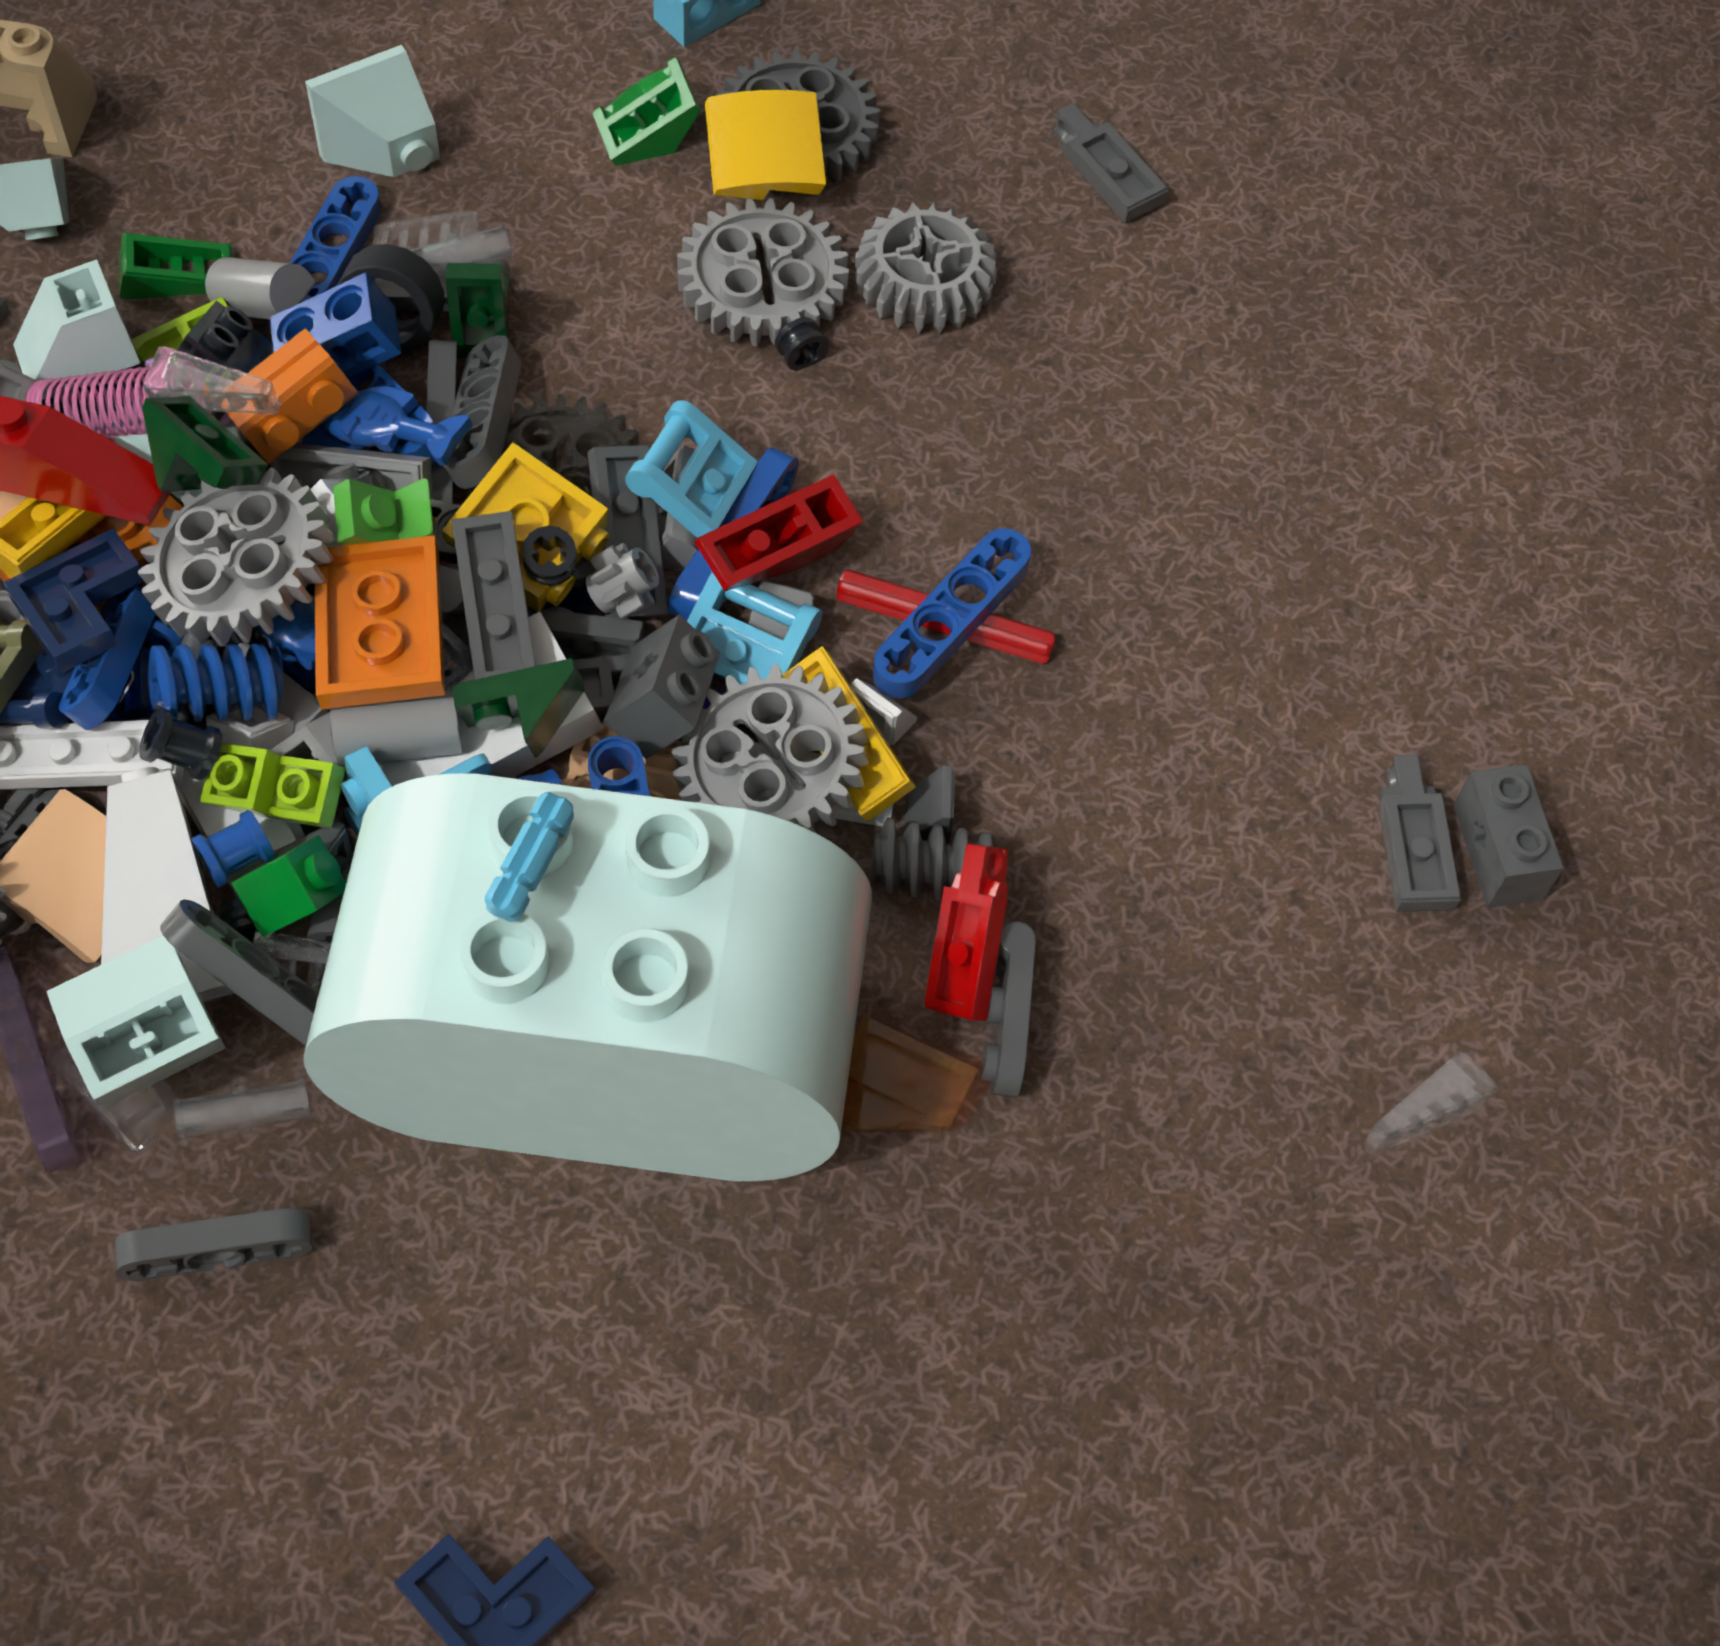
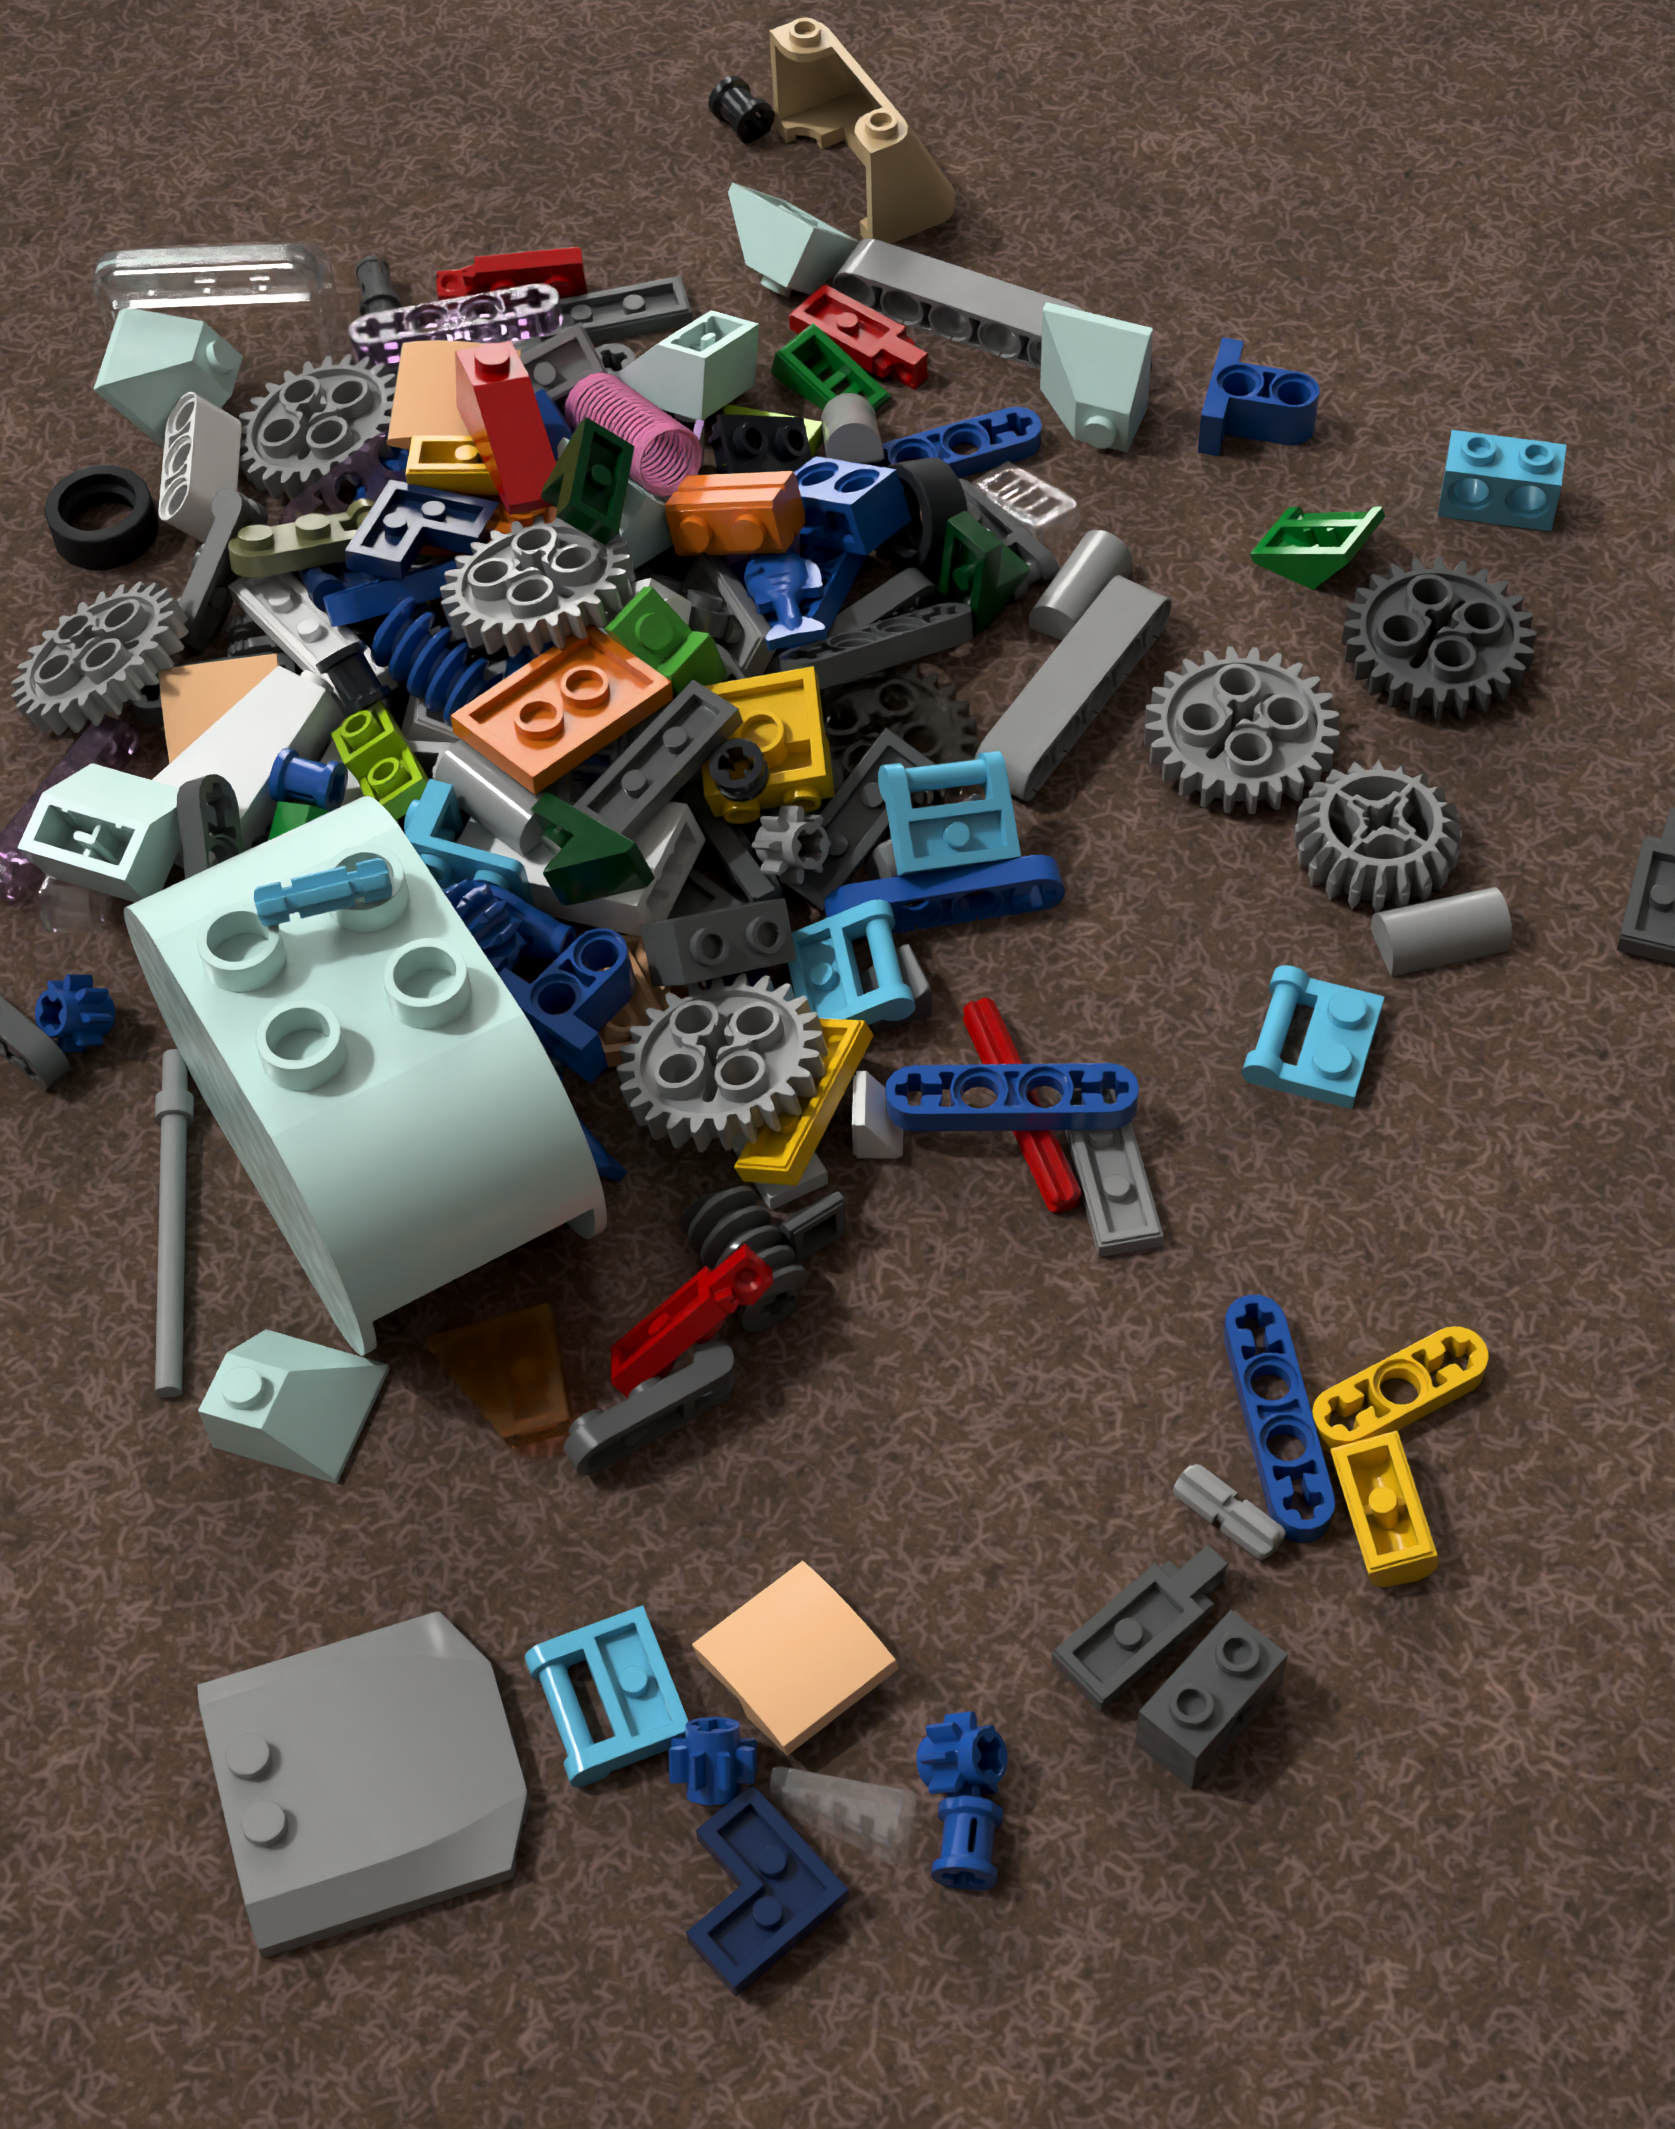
camera: 60 degrees right, 5 degrees down
clear slope [144,346,281,415] -> none
clear pin [174,1078,311,1140] -> none
clear pin [409,224,513,276] -> none
red slope [694,474,863,591] -> none
yellow slope [705,90,826,200] -> none
black bush [775,317,829,371] -> none
none -> blue gear [35,974,115,1052]
none -> light grey bar [155,1049,194,1398]
none -> light grey wedge [197,1611,530,1958]
none -> light aqua slope [198,1329,390,1484]
none -> medium azure plate [524,1605,689,1787]
none -> blue gear [669,1717,757,1805]
none -> dark blue plate [686,1784,849,1997]
none -> light nougat slope [692,1561,899,1756]
none -> red hinge [788,284,929,390]
none -> light grey beam [832,238,1084,370]
none -> blue gear [916,1711,1008,1798]
none -> blue bush [931,1796,1004,1891]
none -> light grey beam [974,575,1172,802]
none -> light grey brick [1029,530,1133,641]
none -> light grey tile [1055,1088,1164,1257]
none -> light grey piece [1173,1464,1286,1560]
none -> blue tile [1198,337,1319,456]
none -> blue beam [1223,1295,1335,1543]
none -> medium azure plate [1242,965,1384,1109]
none -> yellow beam [1312,1326,1488,1453]
none -> yellow brick [1330,1430,1439,1587]
none -> light grey brick [1370,887,1512,977]

